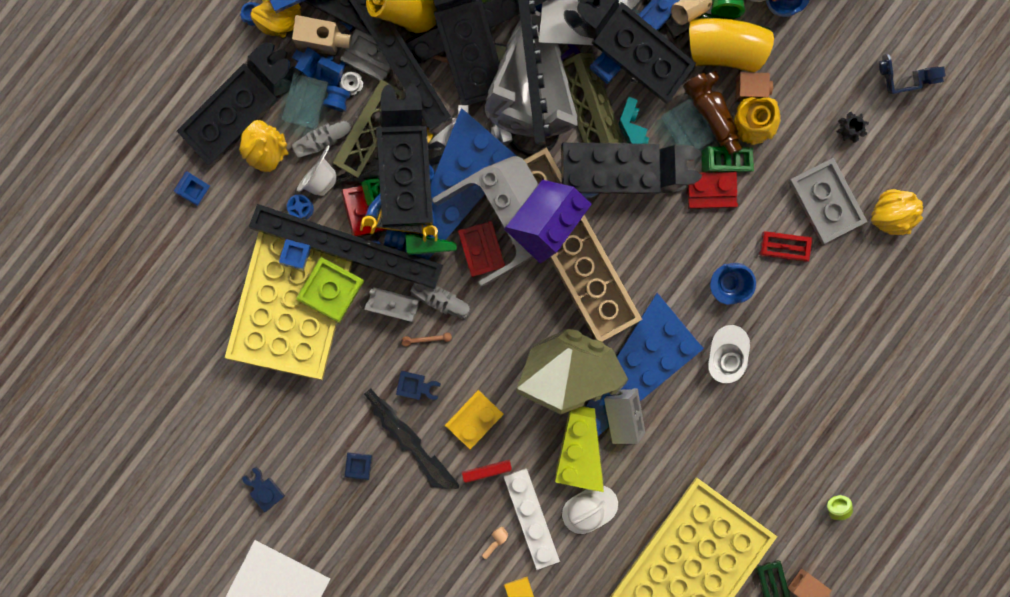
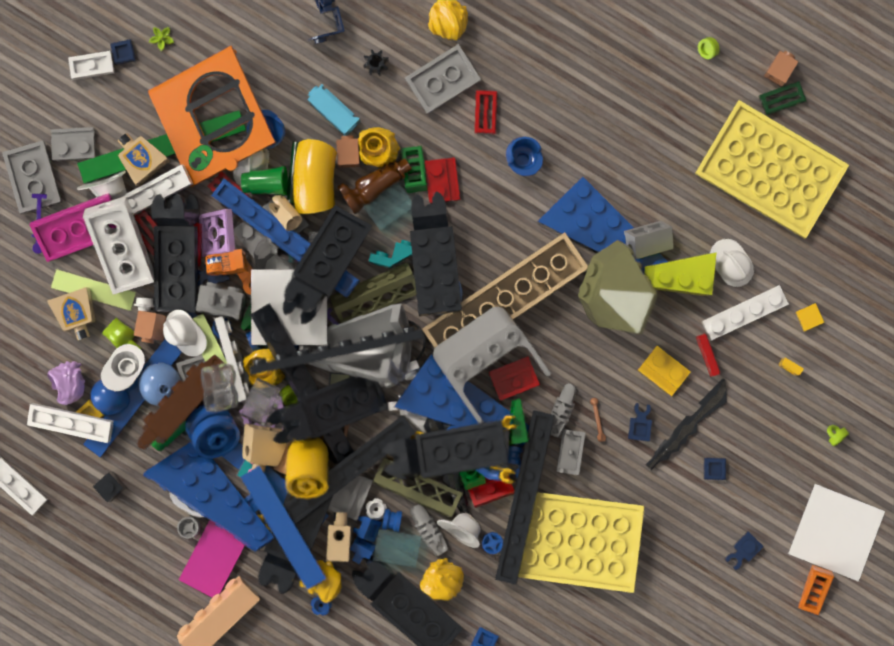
camera: 95 degrees left, 0 degrees up
blue tile [279,239,311,271] -> none
lime tile [296,257,364,324] -> none
light nougat hand [482,526,508,559] -> none
dark purple slope [504,180,592,264] -> none
white piece [709,325,750,383] -> none
none -> medium azure window [307,84,360,136]
none -> yellow tile [778,357,804,376]
none -> orange slope [798,565,834,615]

